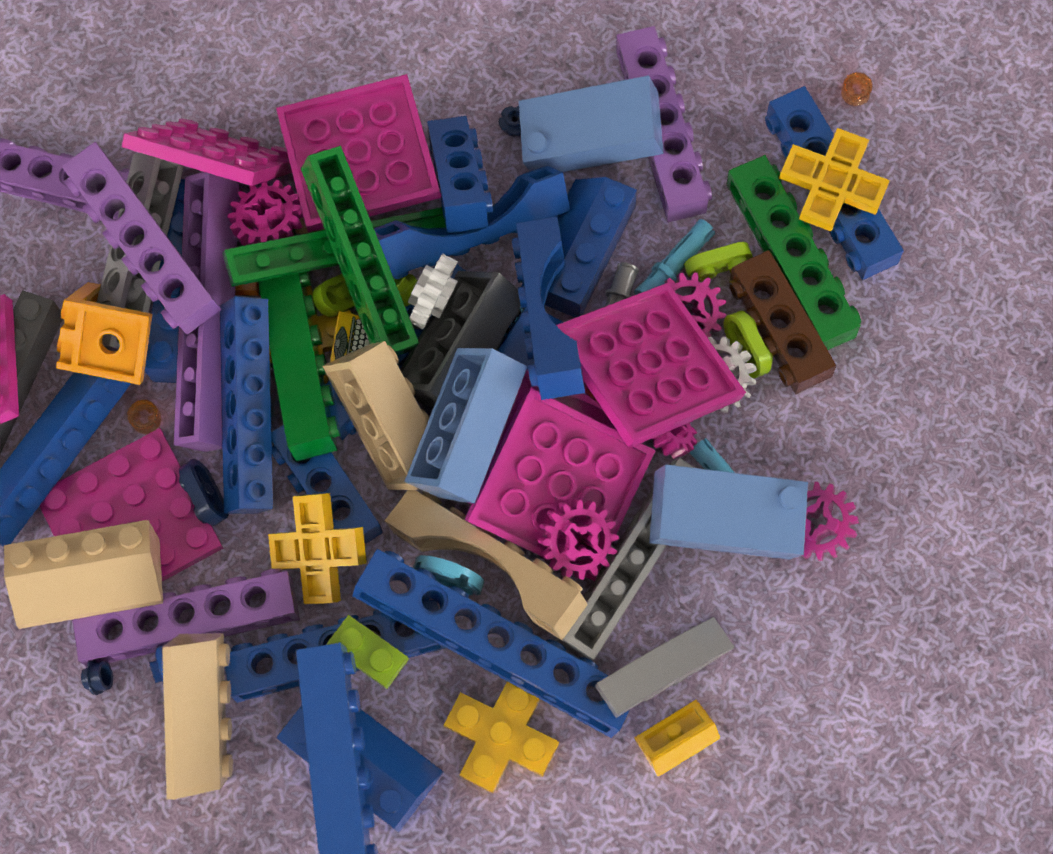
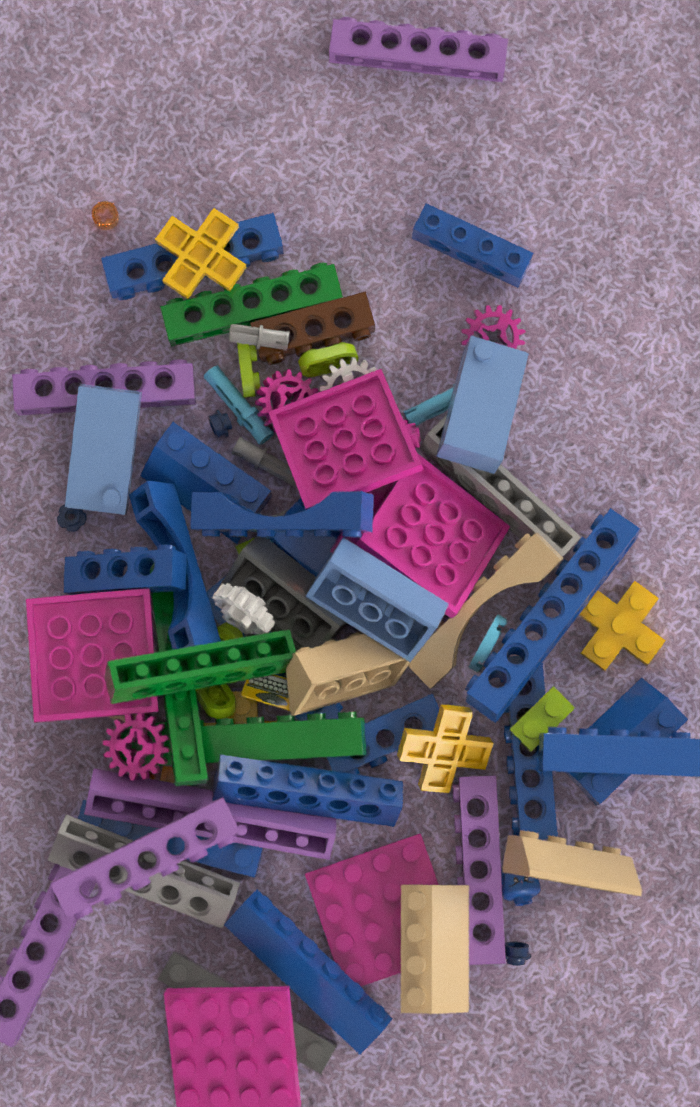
camera: 85 degrees left, 10 degrees up
light orange bracket [56,282,152,385] -> none
dark pink plate [122,119,292,186] -> none
clear orange bush [127,399,162,434] -> none
dark blue plate [179,459,229,526] -> none
dark pink gear [538,498,619,580] -> none
light grey slope [595,617,734,718] -> none
yellow slope [634,699,720,776] -> none
none -> dark blue plate [208,410,233,438]
none -> light grey axle [229,324,290,351]
none -> blue brick [412,203,534,288]

